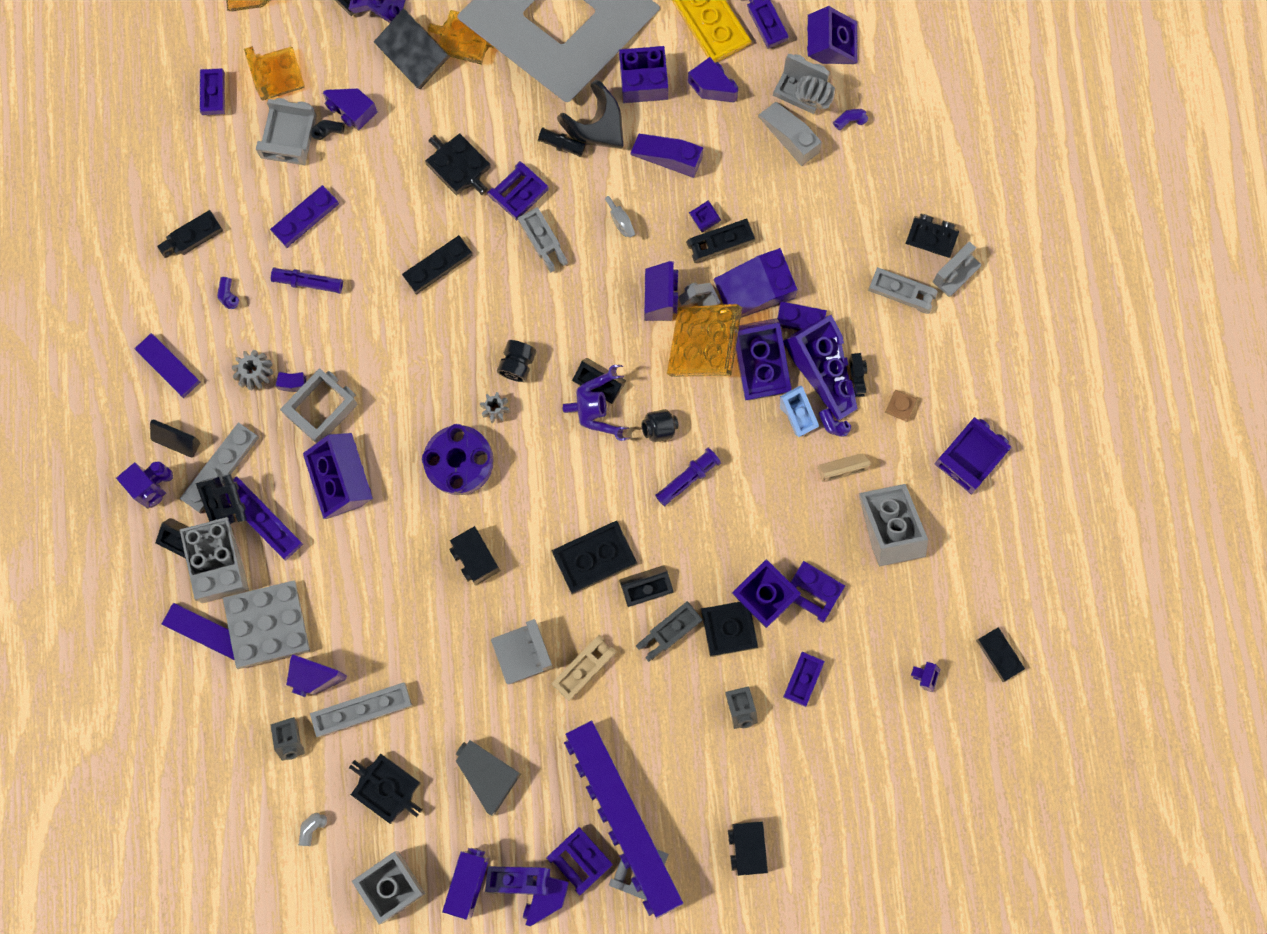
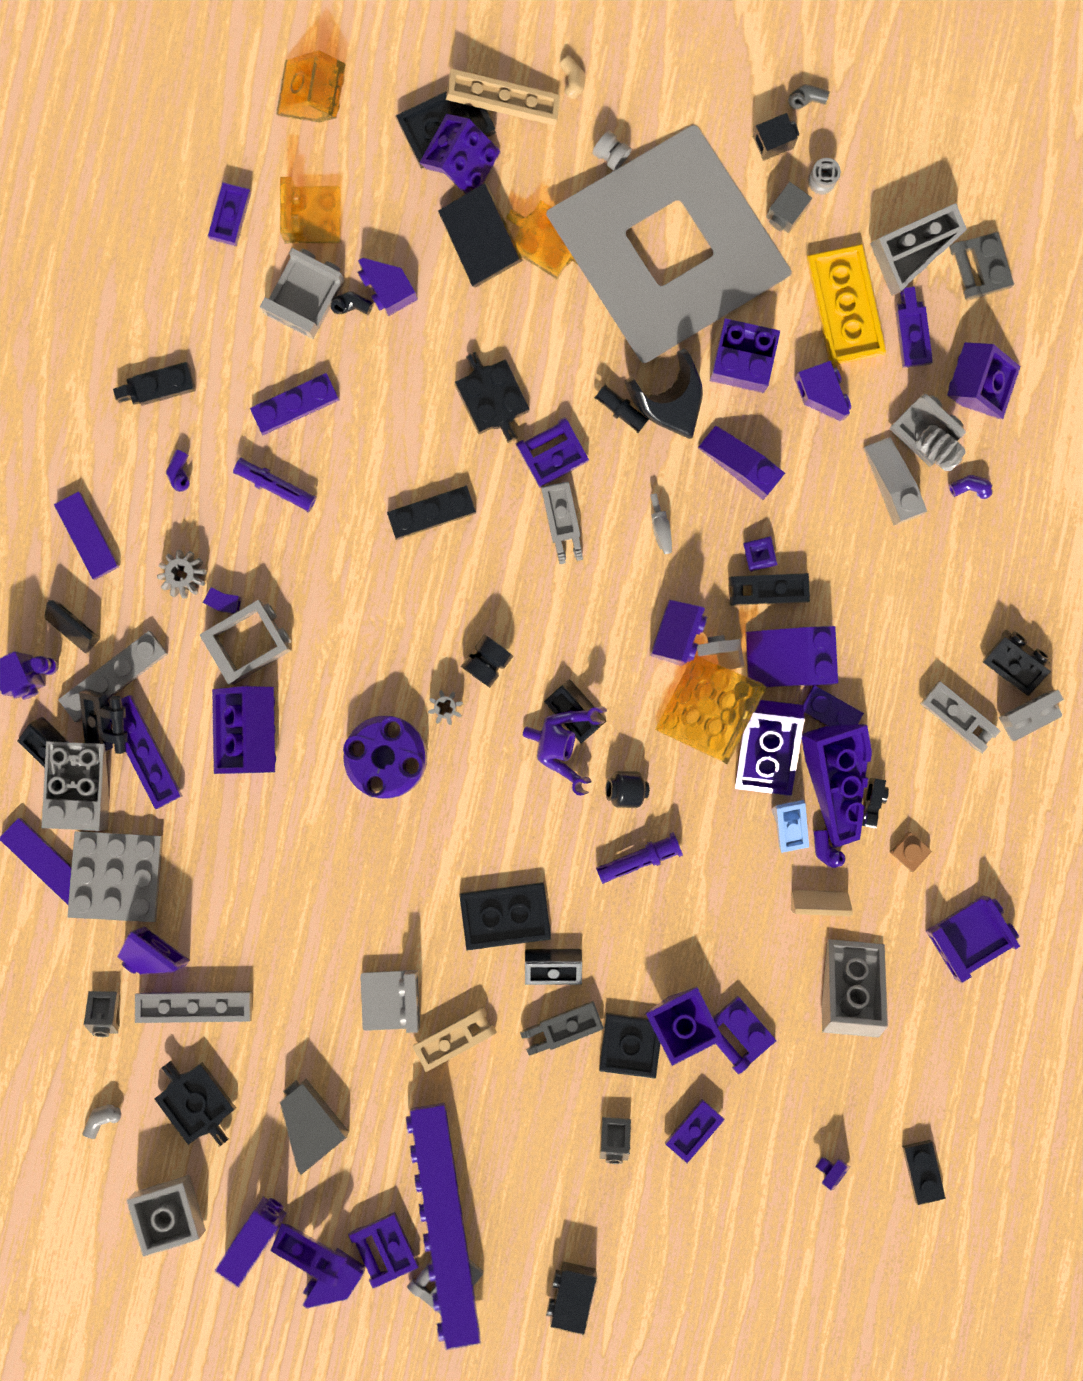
camera: 15 degrees right, 10 degrees up
black brick [449,526,500,586] -> none

